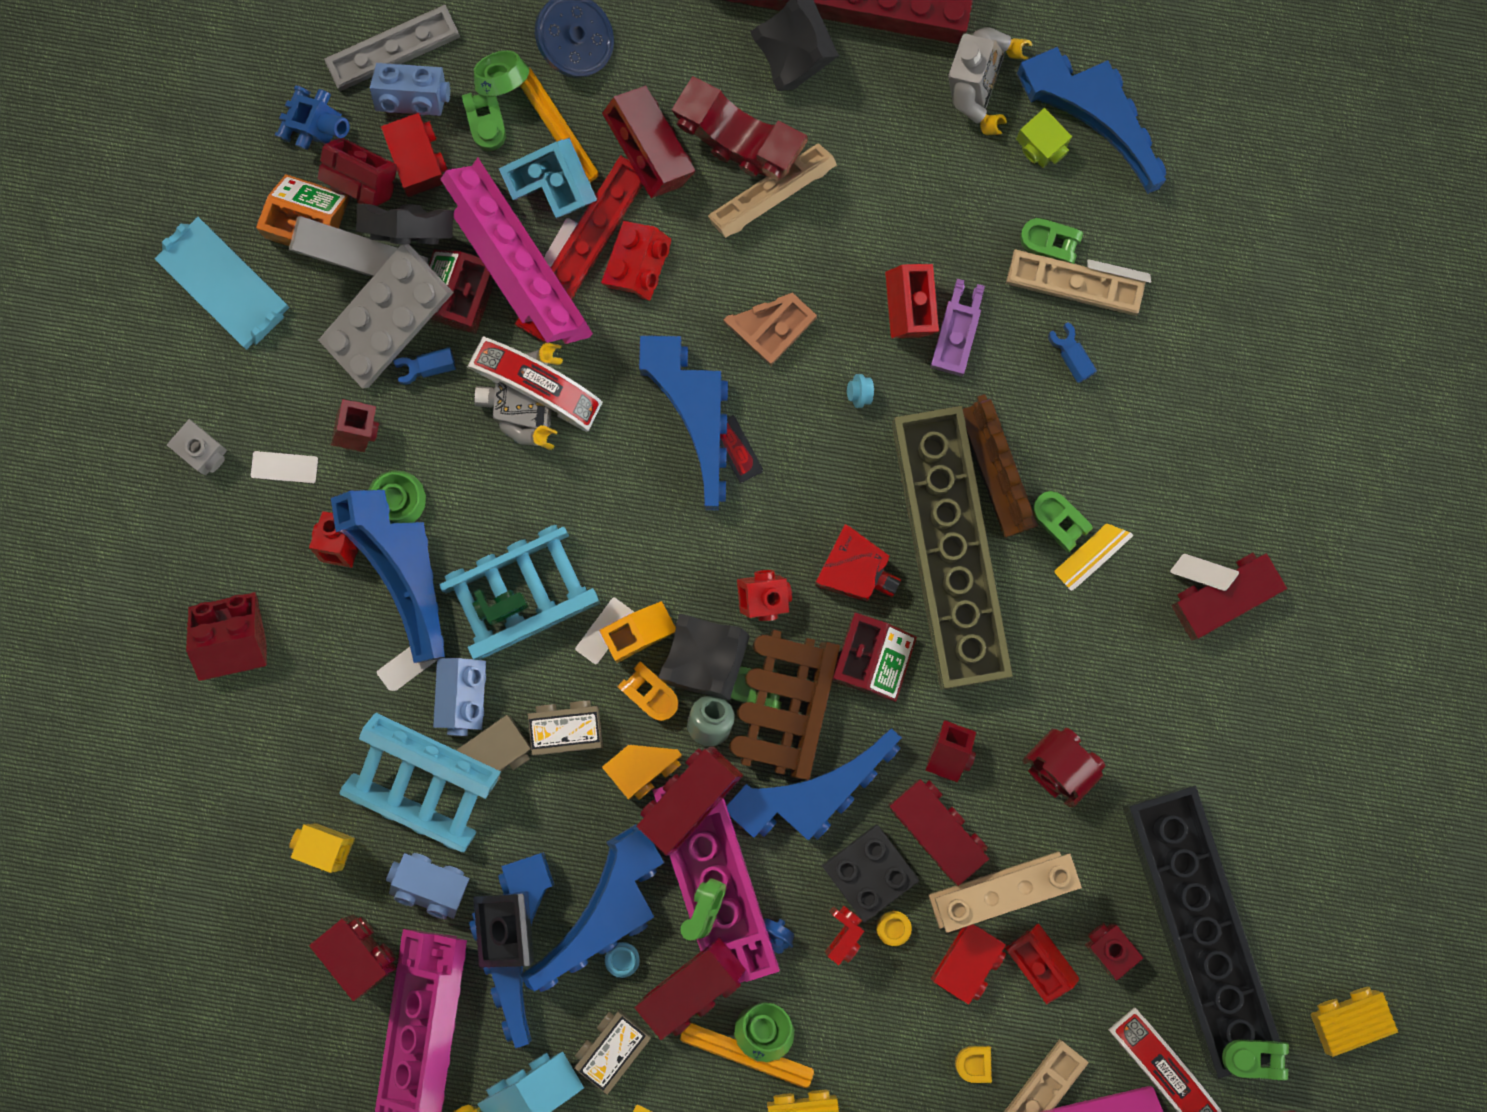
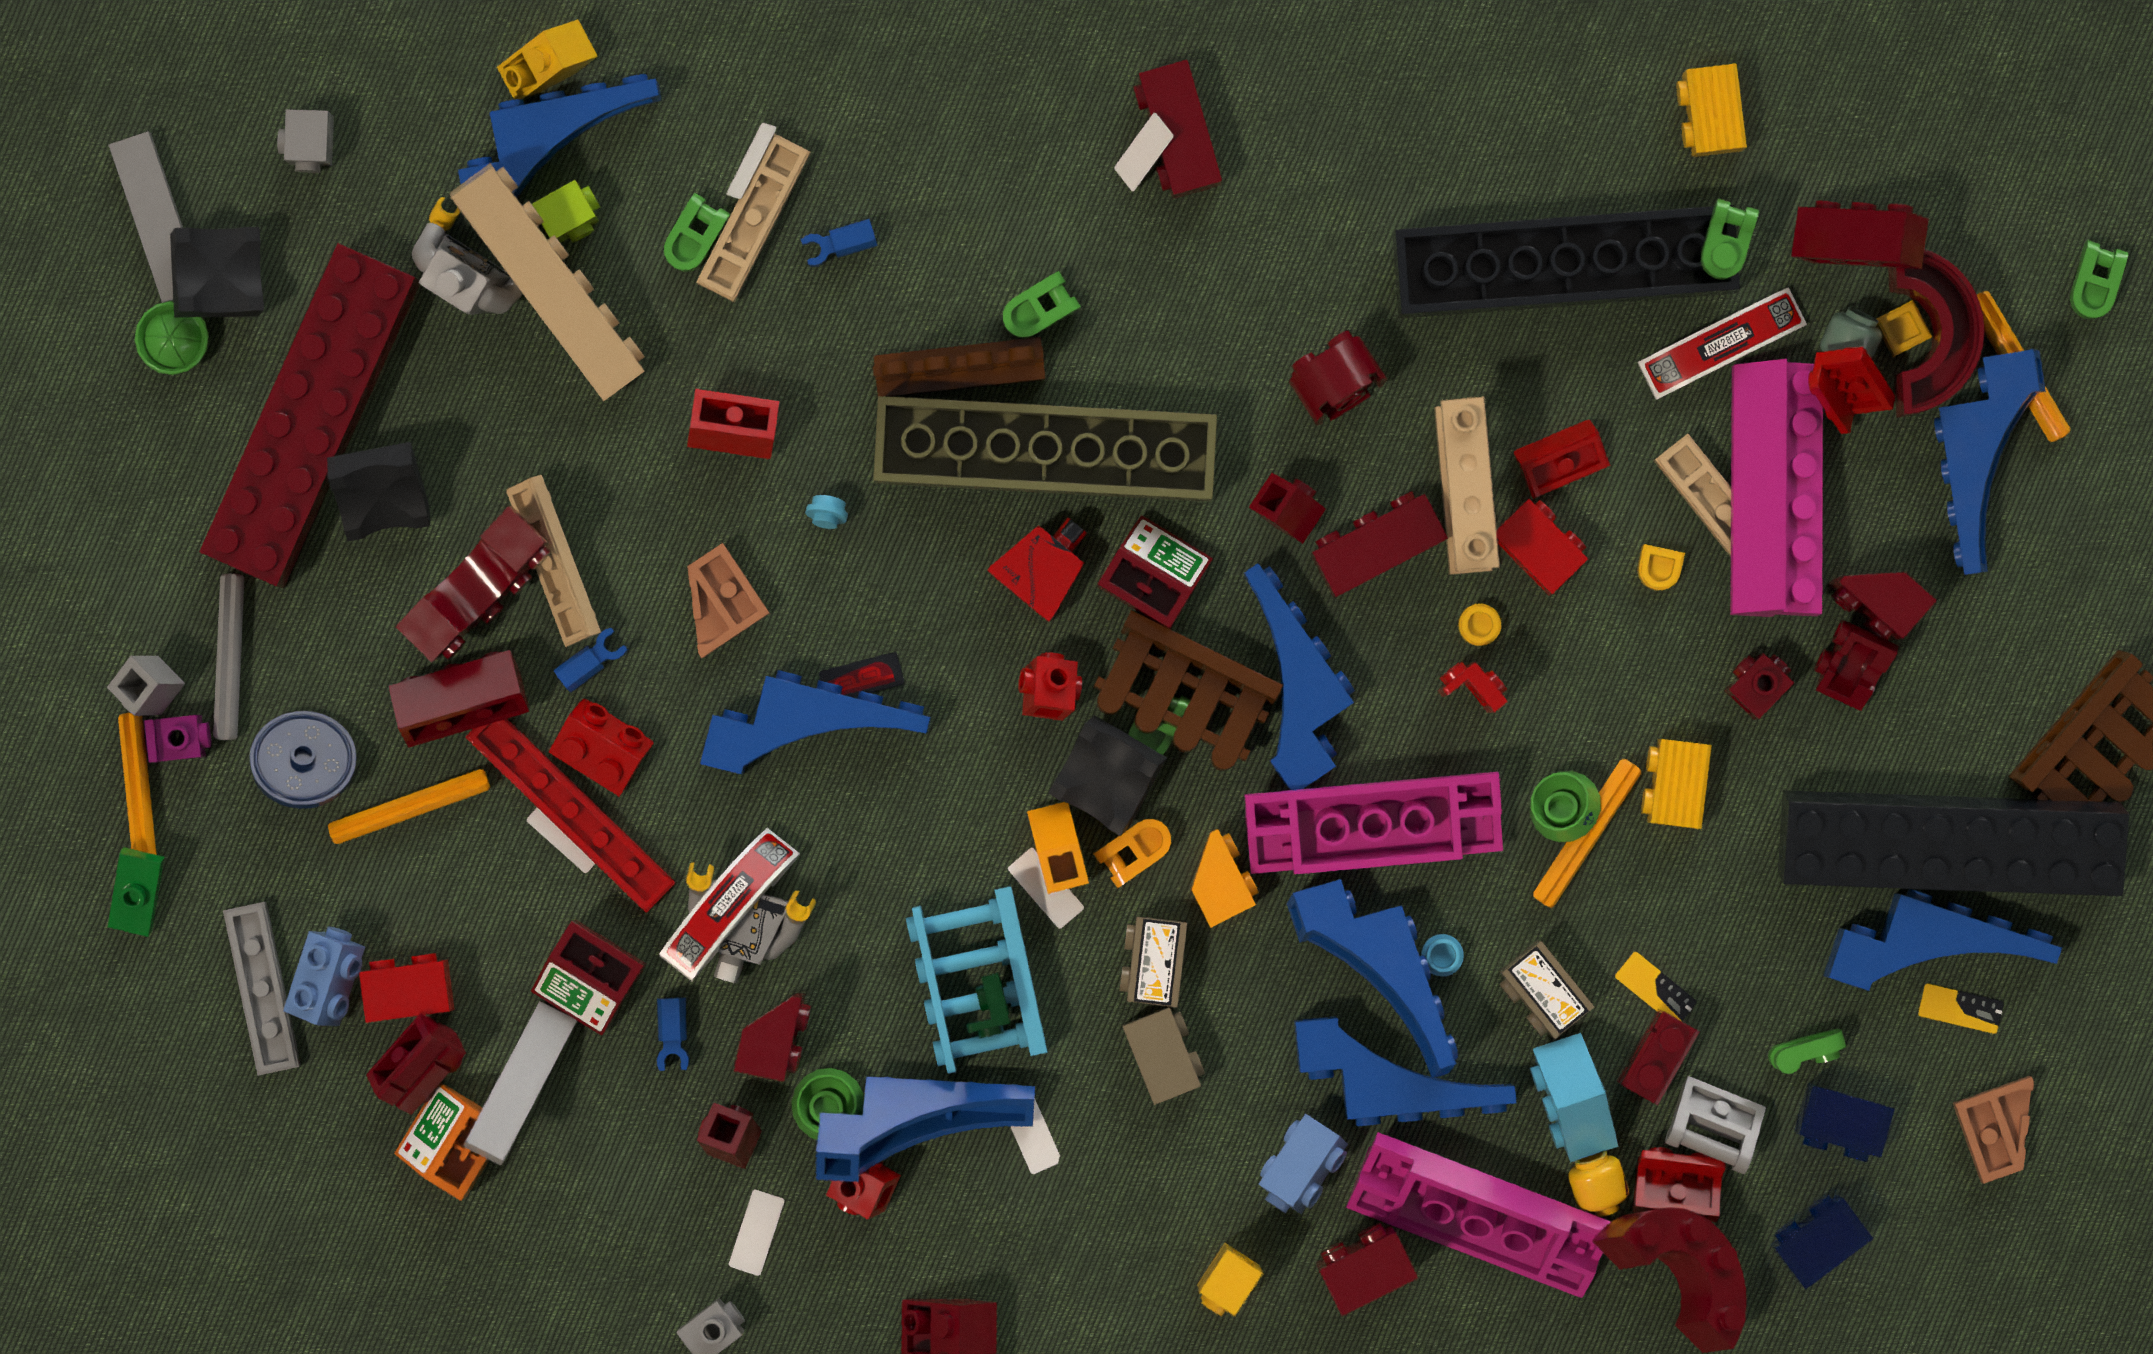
camera: 75 degrees left, 5 degrees up
medium azure brick [155,217,290,350] -> none
blue piece [274,85,350,150] -> none
light grey plate [318,244,454,389] -> none
medium azure fence [340,713,501,852] -> none
black brick [356,204,454,244] -> none
medium blue brick [433,658,486,736] -> none
dark pink slope [441,158,593,344] -> none
bright green plate [462,93,506,151] -> none
black slope [473,891,534,968] -> none
bright green hat [474,50,529,97] -> none
medium azure brick [499,138,597,218] -> none
dark red brick [634,937,746,1040] -> none
dark red brick [636,747,744,856] -> none
bright green plate [680,878,726,941] -> none
sand green head [687,695,734,747] -> none
blue hat [763,918,795,954] -> none
black brick [821,824,919,923] -> none
medium lavender hinge [930,279,985,377] -> none
yellow sticker [1055,524,1133,591] -> none
dark red brick [1085,923,1143,980] -> none
none -> tan brick [449,163,645,401]
none -> yellow slope [497,20,598,101]
none -> blue bar [554,628,628,693]
none -> dark red slope [734,993,811,1082]

